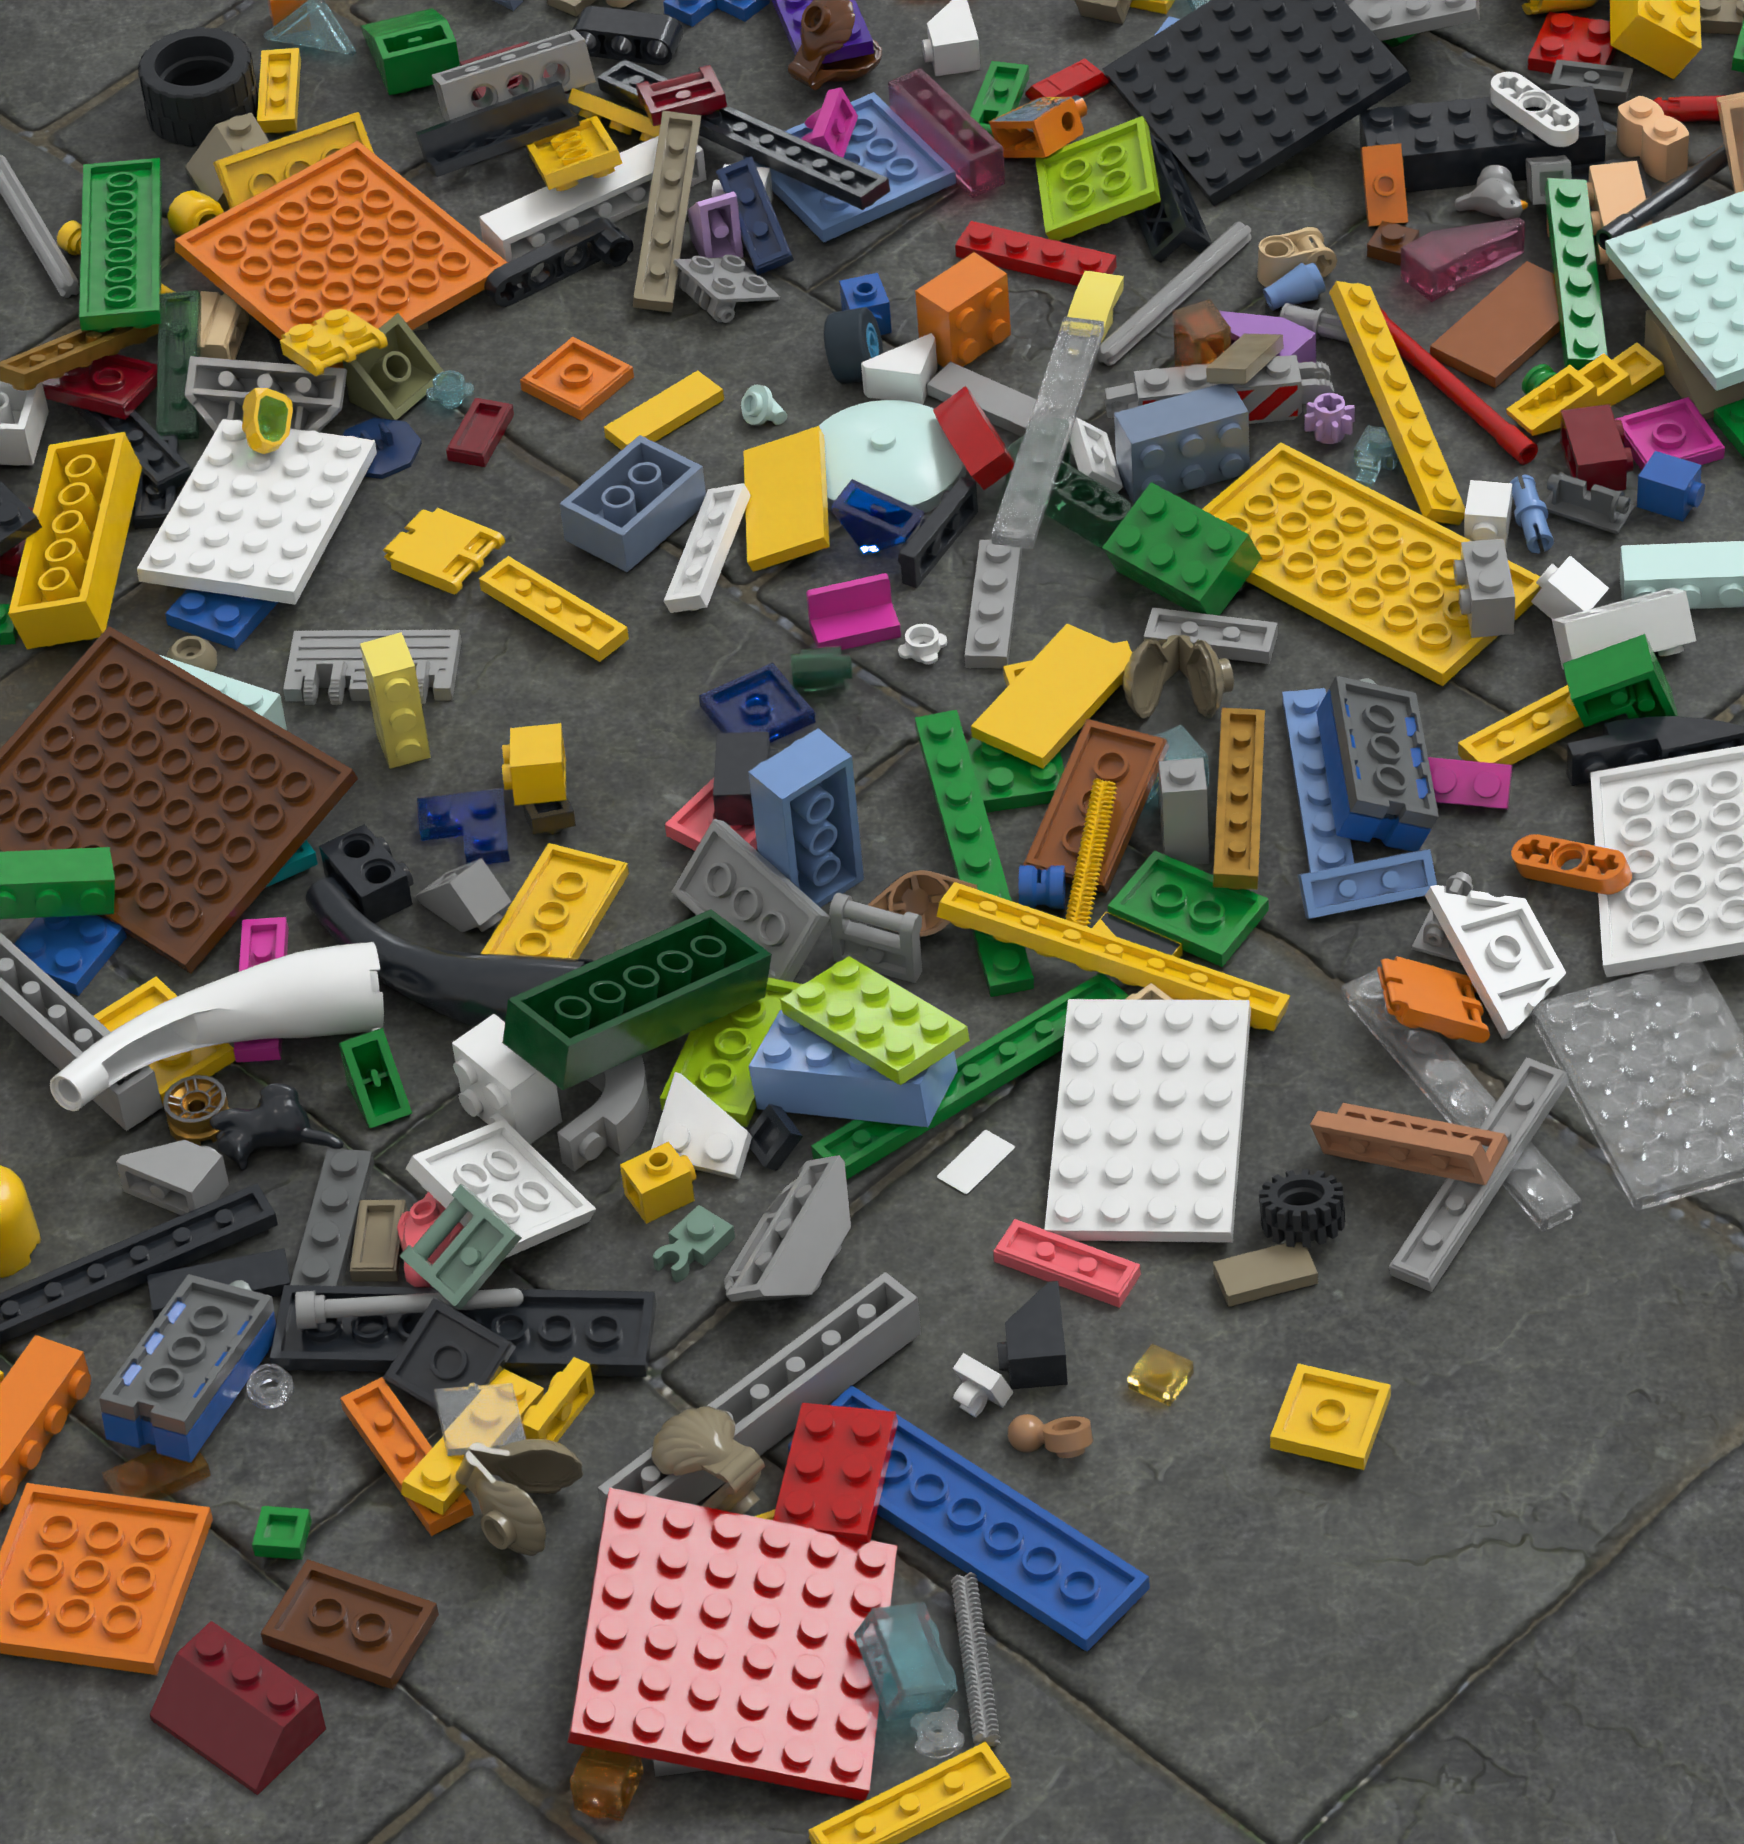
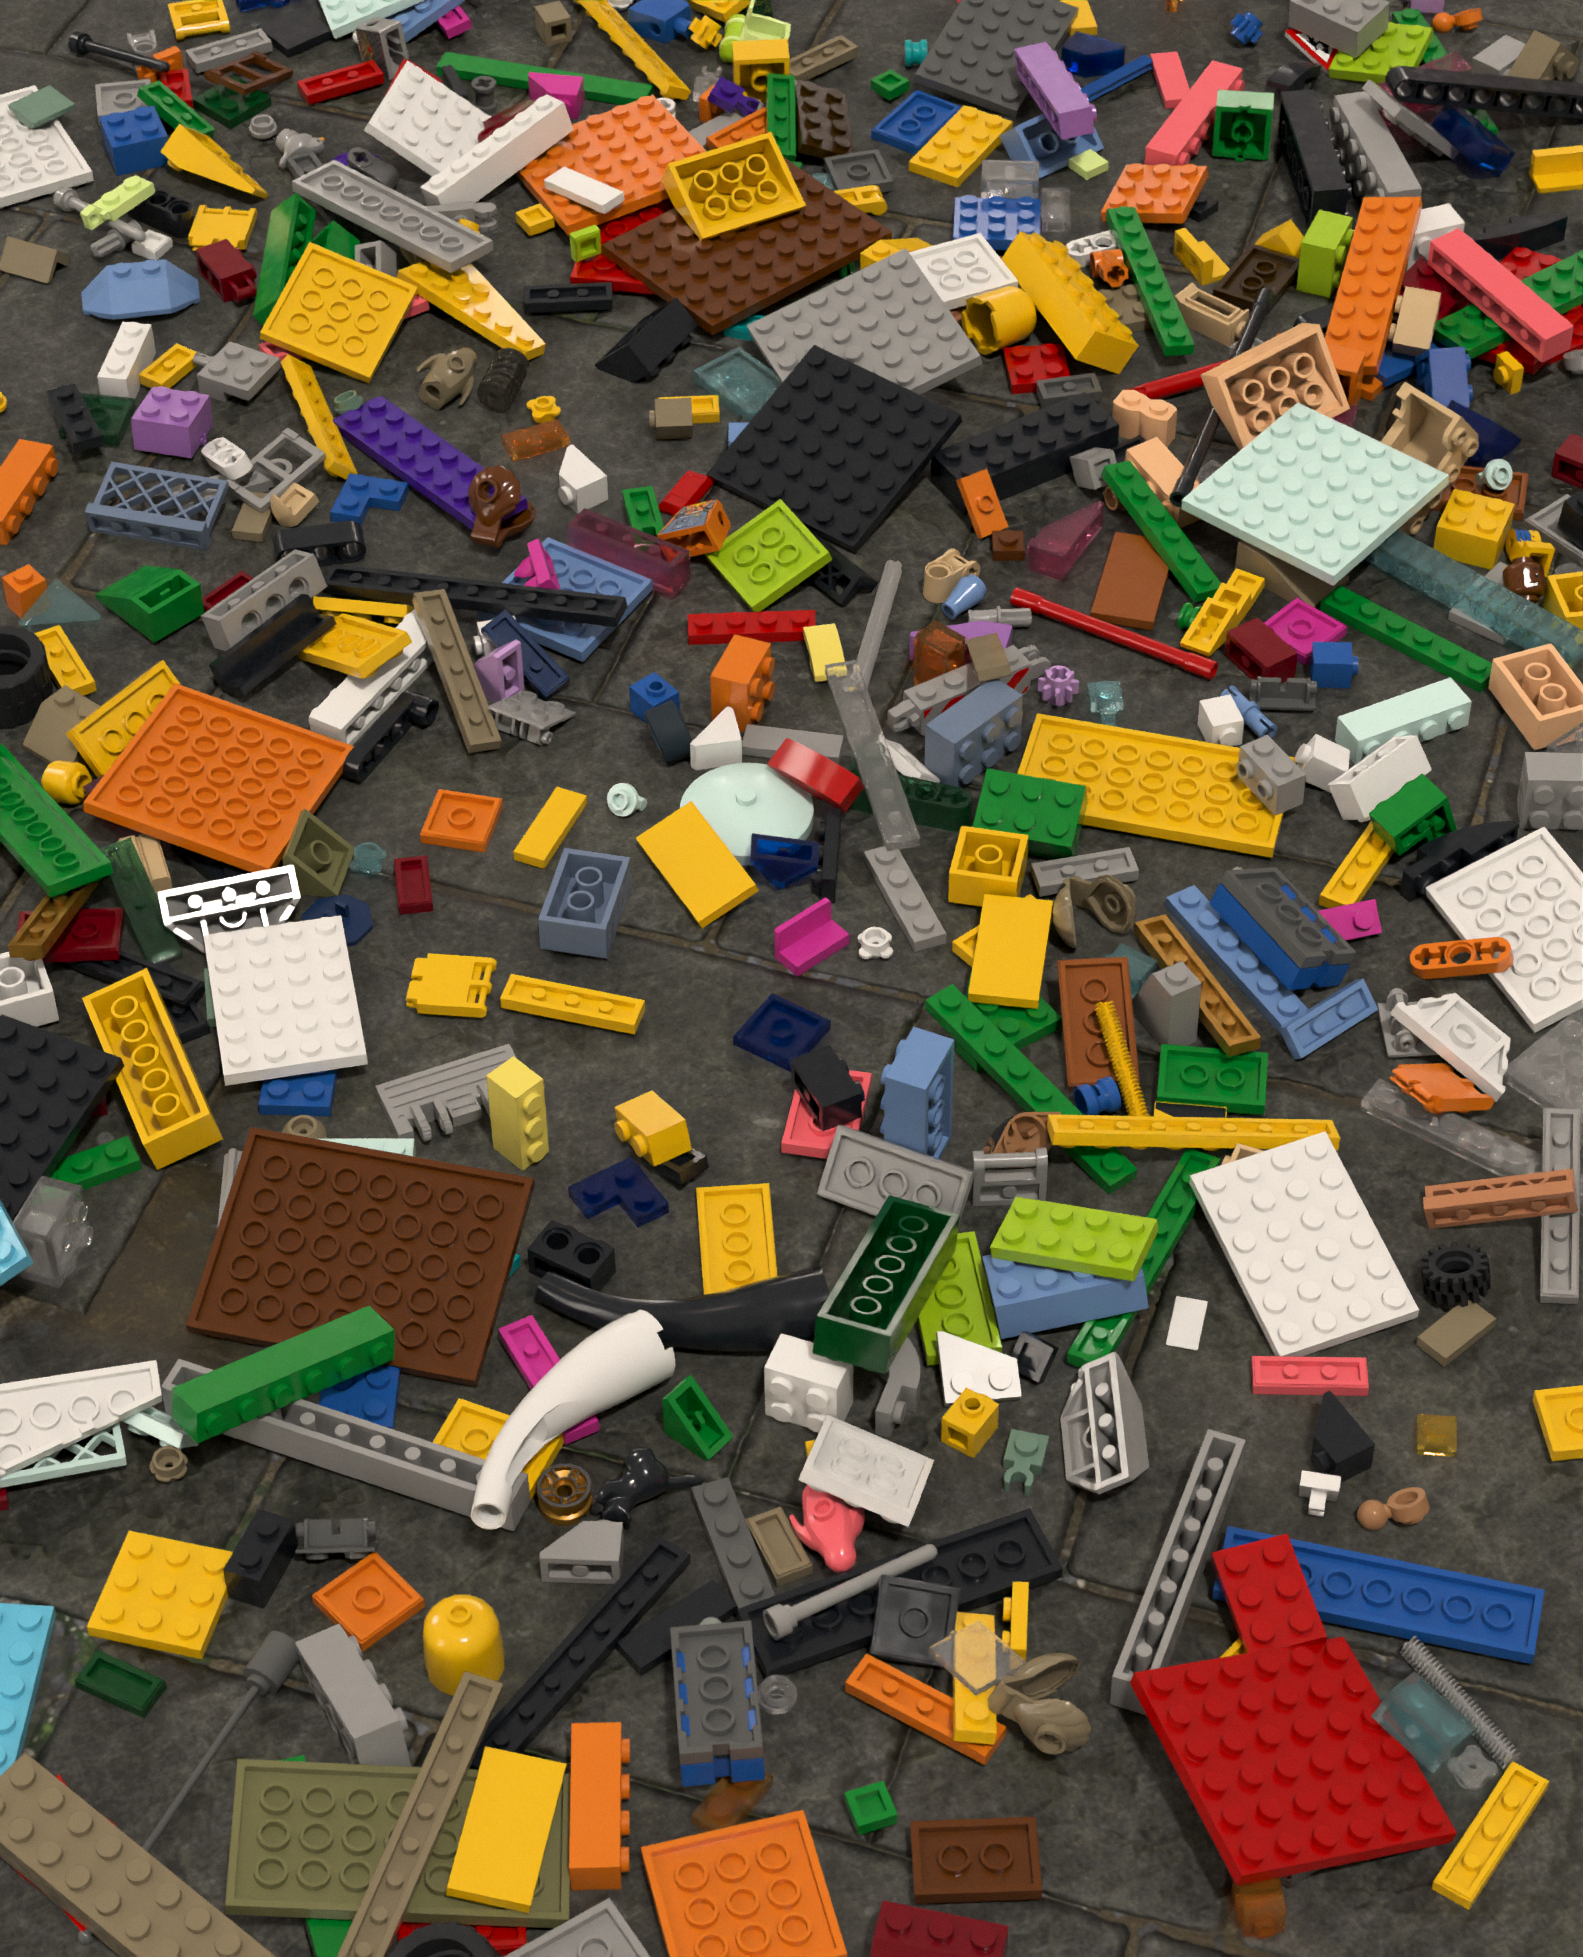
camera: 30 degrees left, 0 degrees up
rock [242,388,293,454] -> none
yellow plate [280,309,388,377] -> none
sand green plate [400,1184,522,1310] -> none
light grey slope [415,858,512,932] -> none
dark red plate [636,65,727,127] -> none
dark tan animal [651,1406,765,1514] -> none
white plate [664,483,751,613] -> none
clear green brick [791,646,853,691] -> none
yellow plate [1329,281,1465,525] -> none
light grey animal [1455,165,1528,221] -> none
white beam [1491,72,1579,147] -> none
none -> yellow brick [948,826,1029,907]

